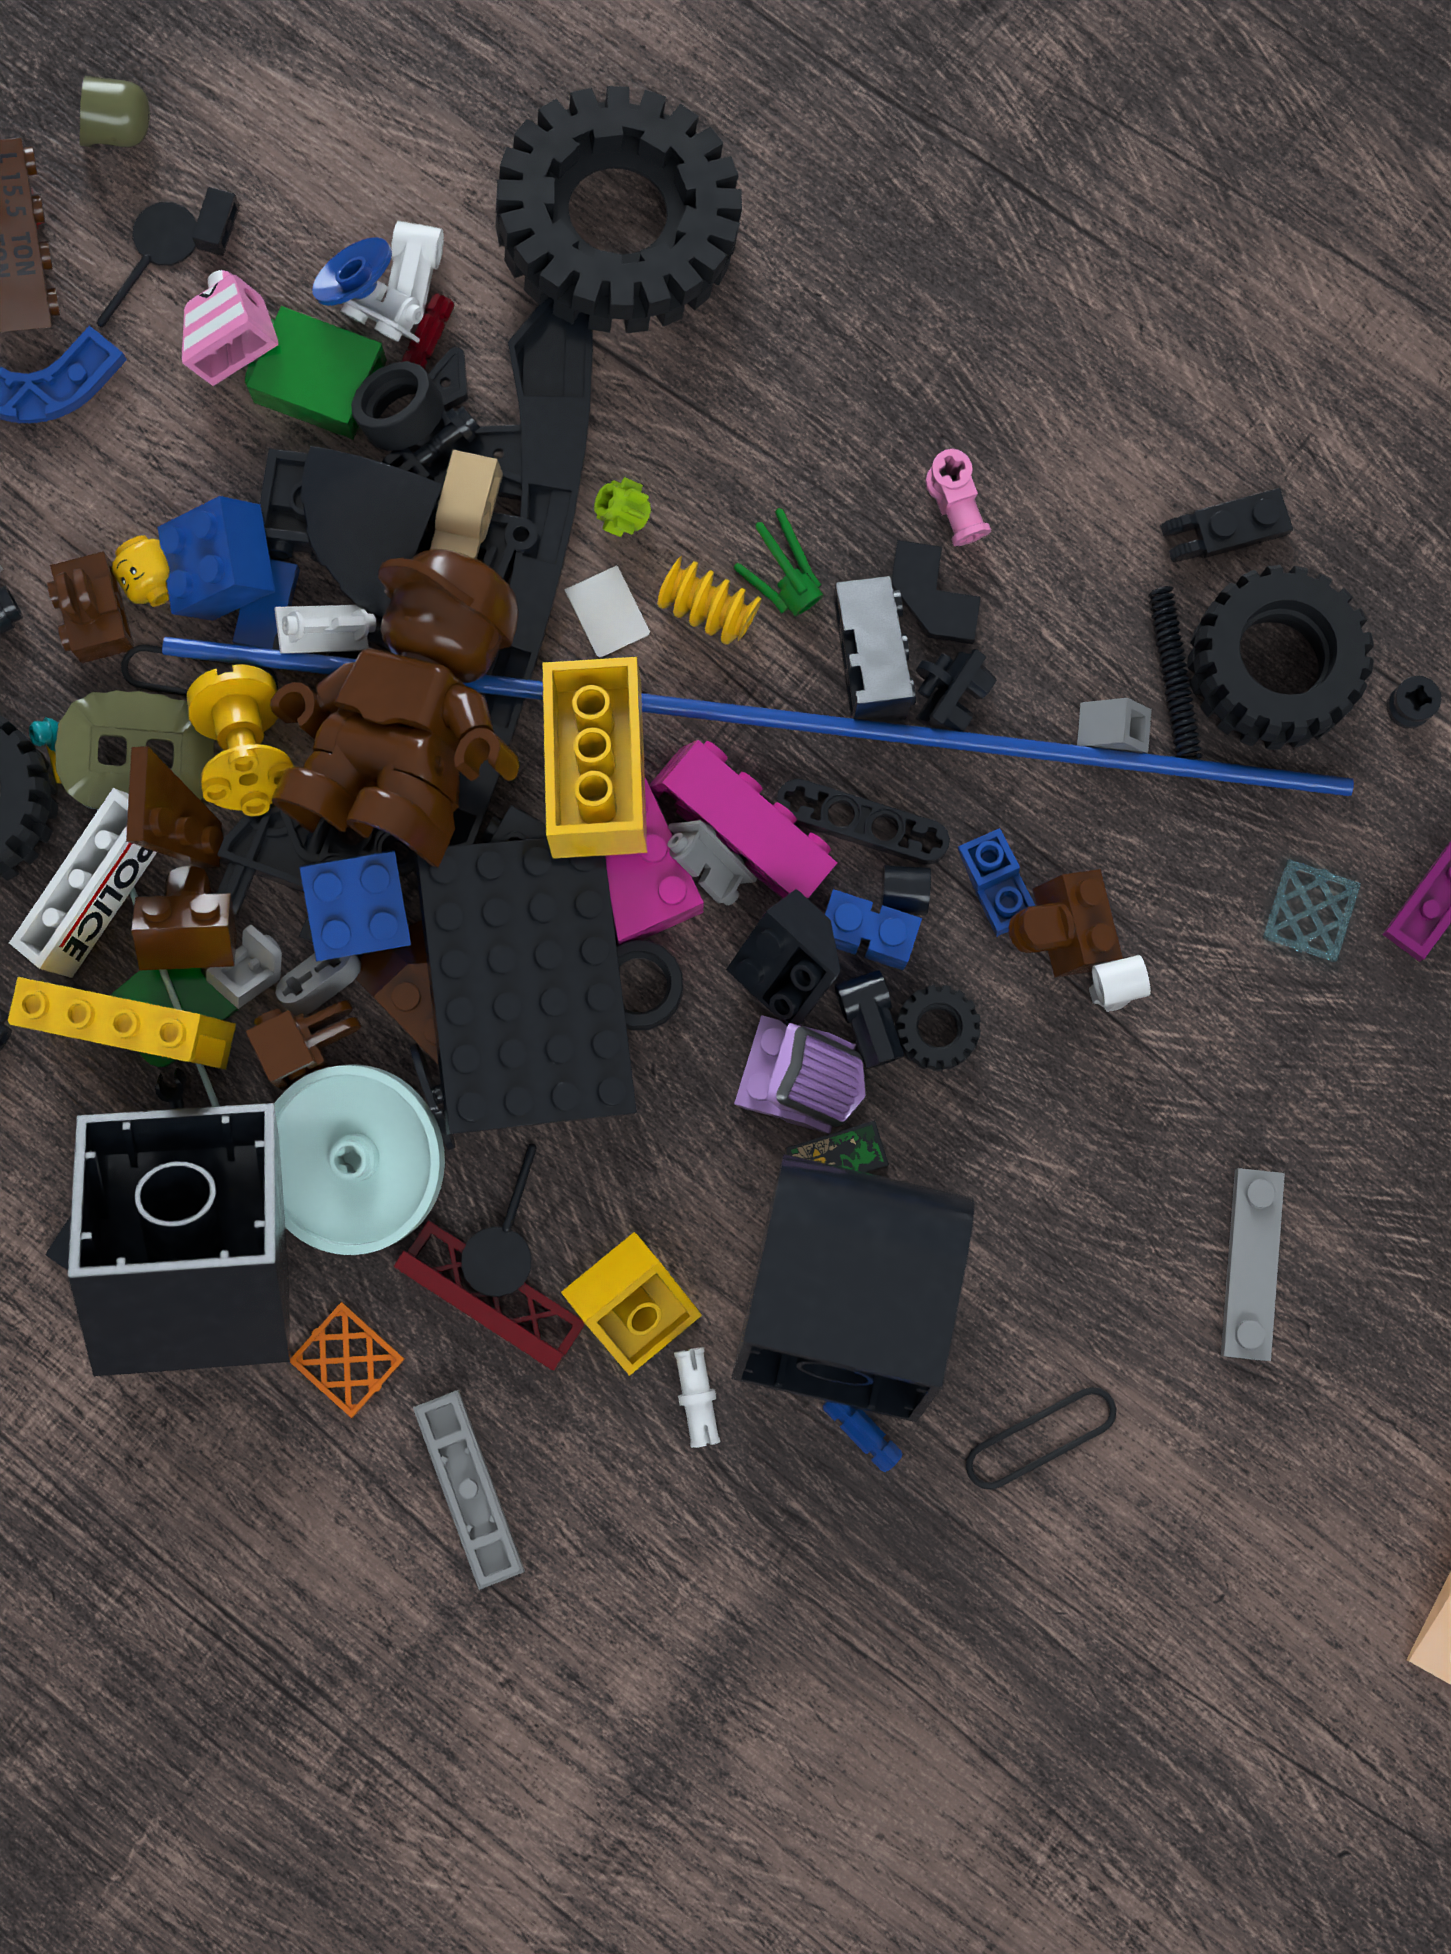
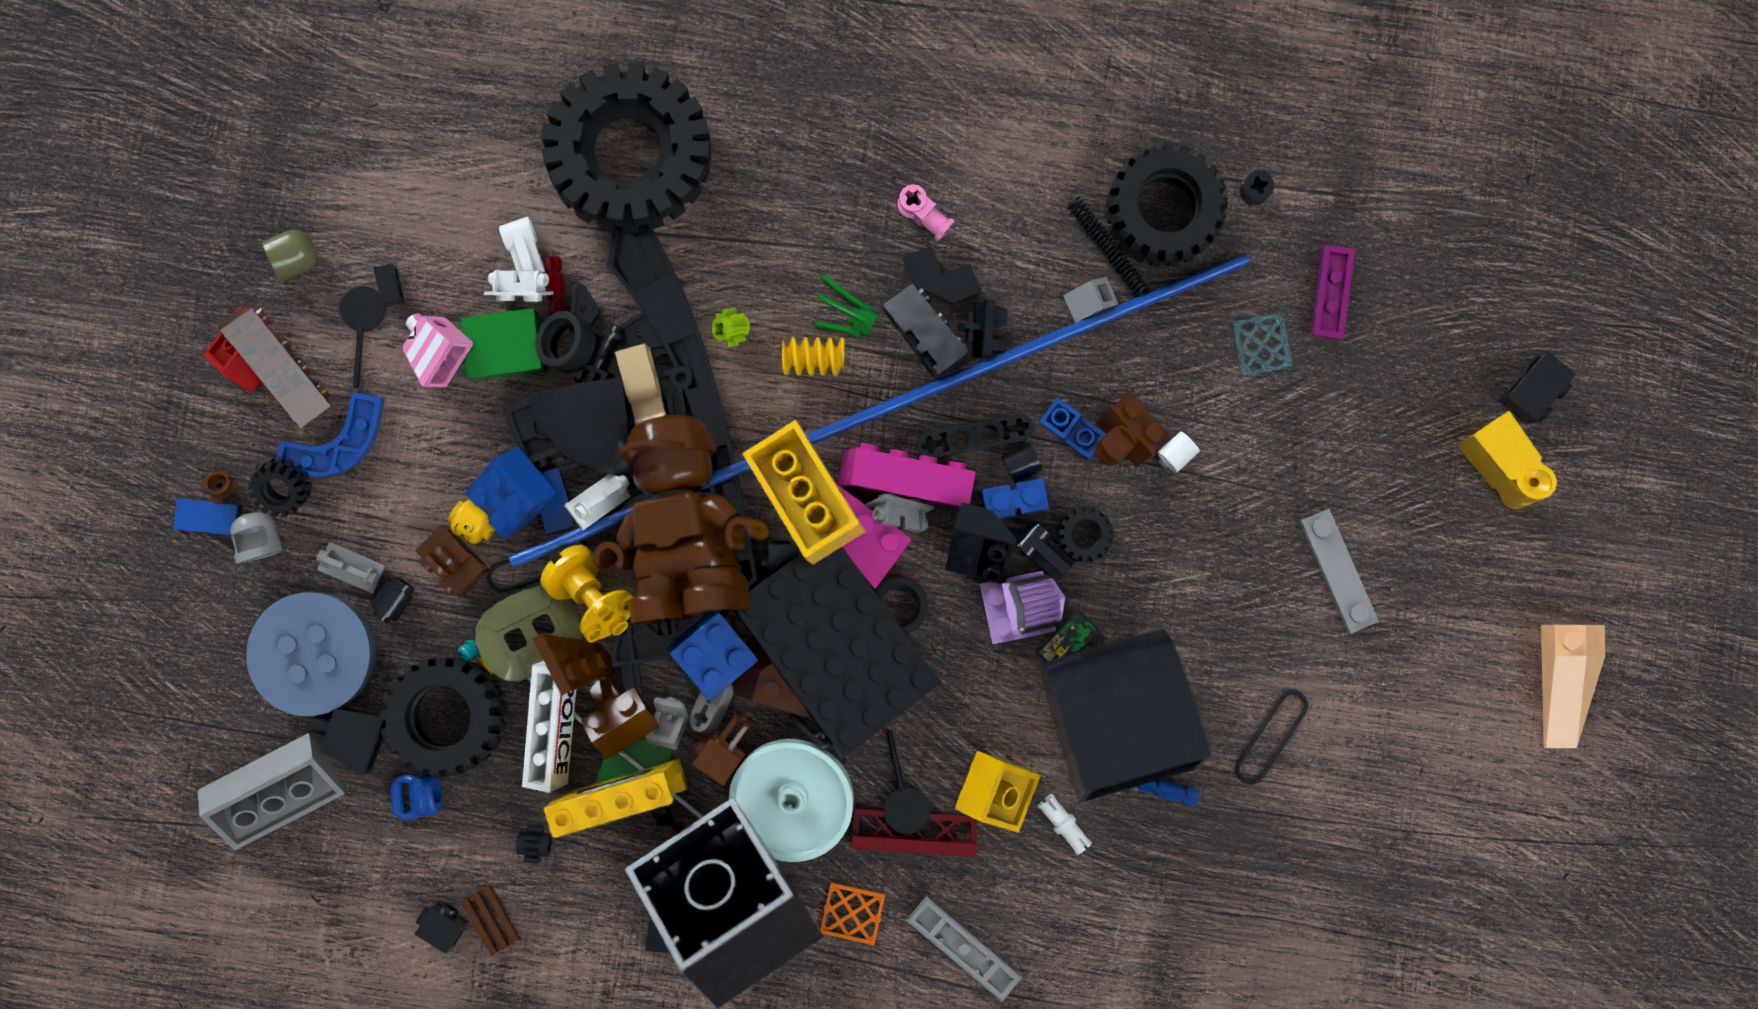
camera: 20 degrees left, 5 degrees up
blue dish [312,237,392,306] -> none
white sticker [564,565,650,657] -> none
black hinge [1160,488,1293,562] -> none

